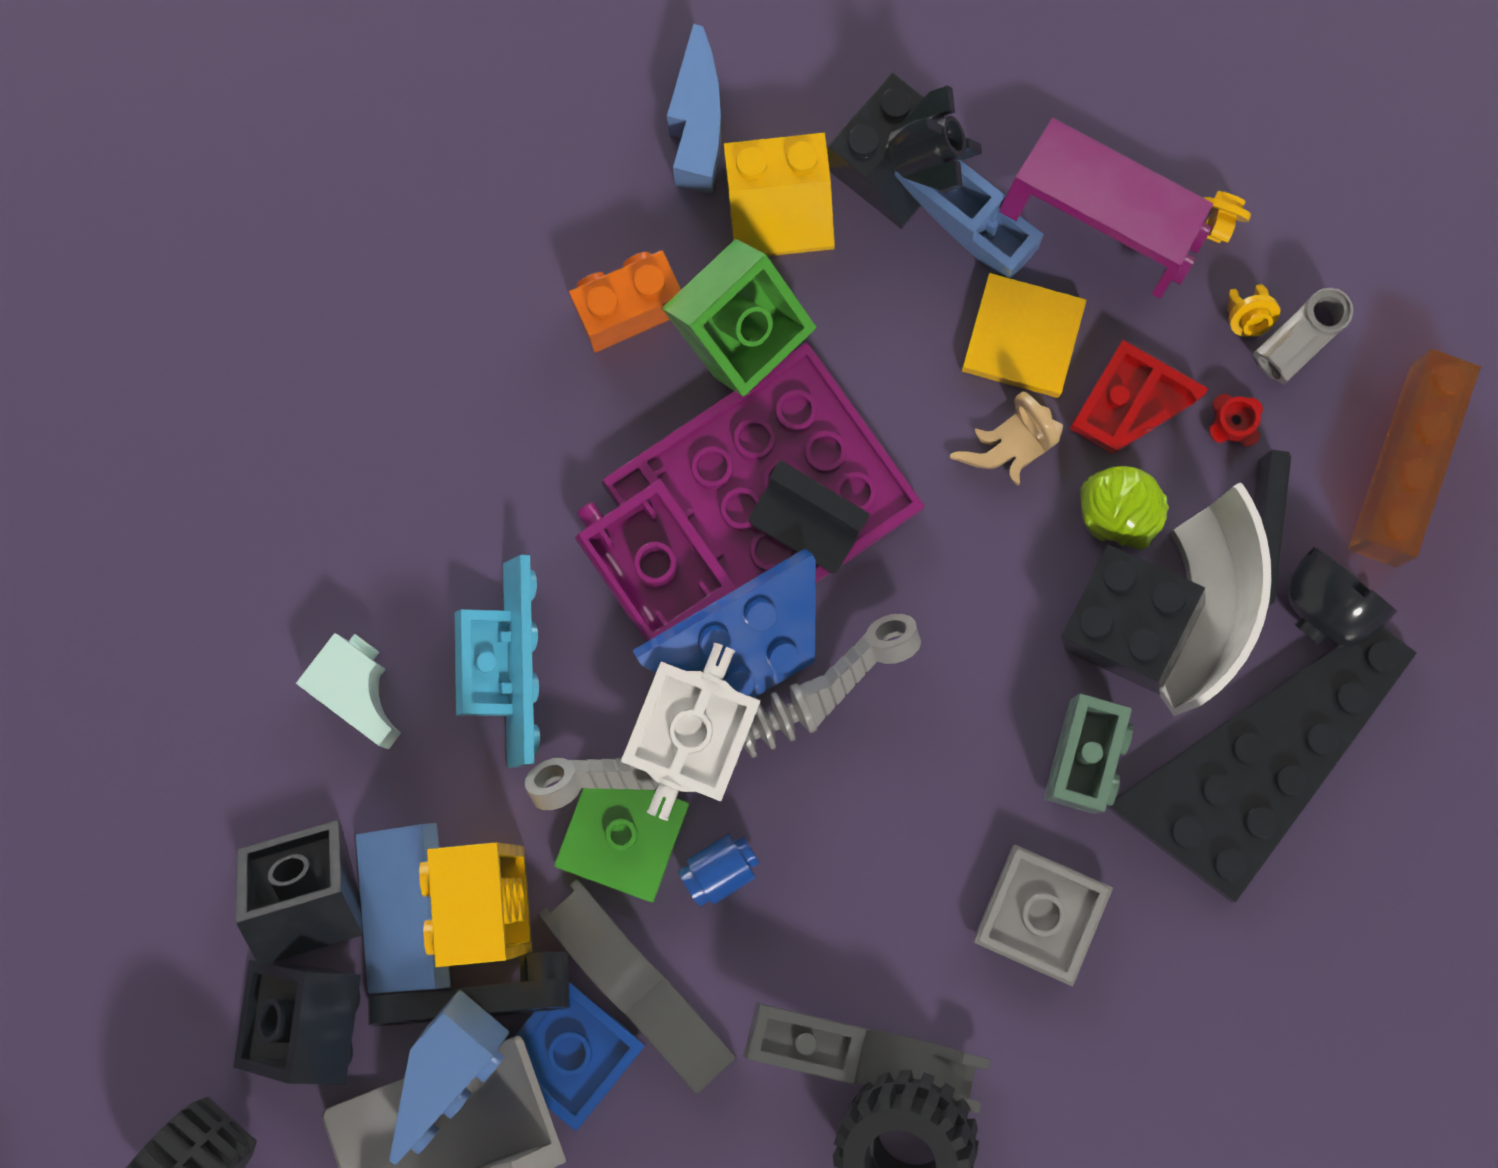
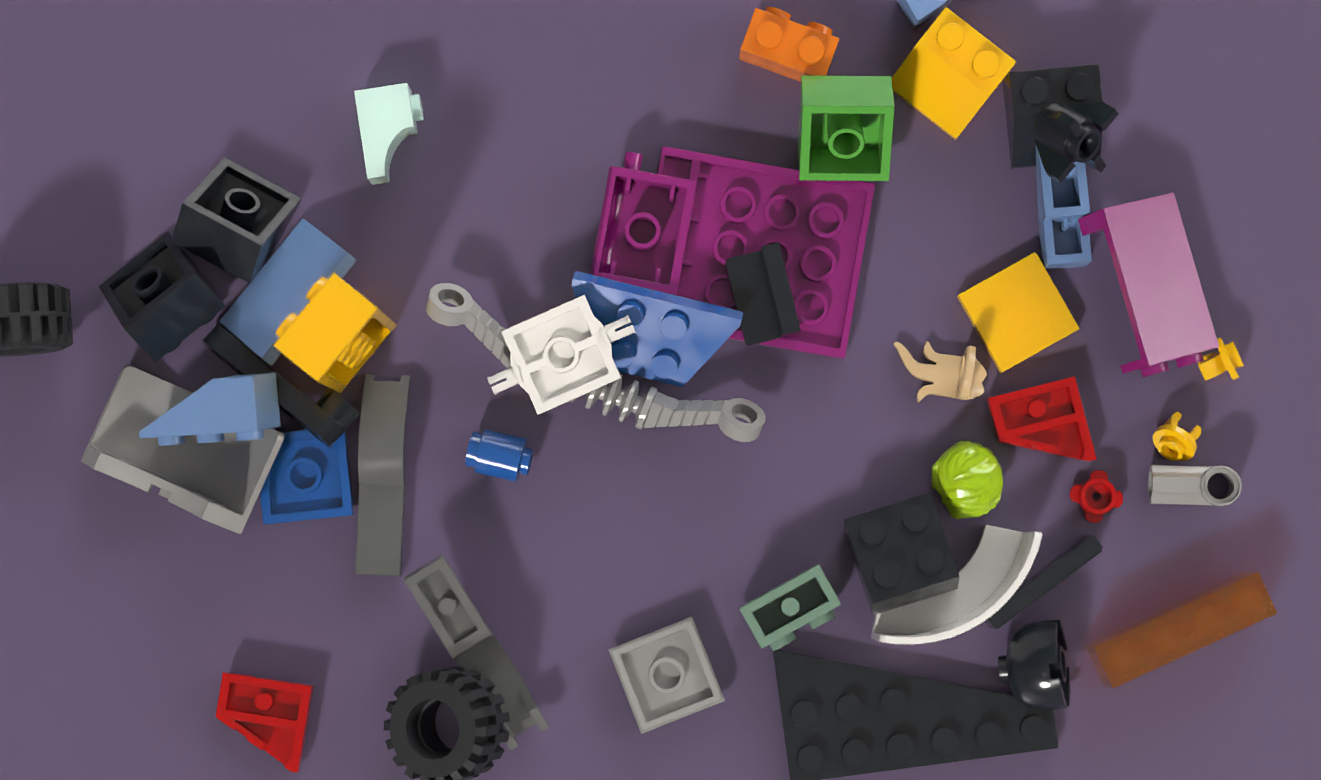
camera: 45 degrees right, 5 degrees up
medium azure bracket [455,555,540,768] -> none
bright green plate [554,786,690,903] -> none

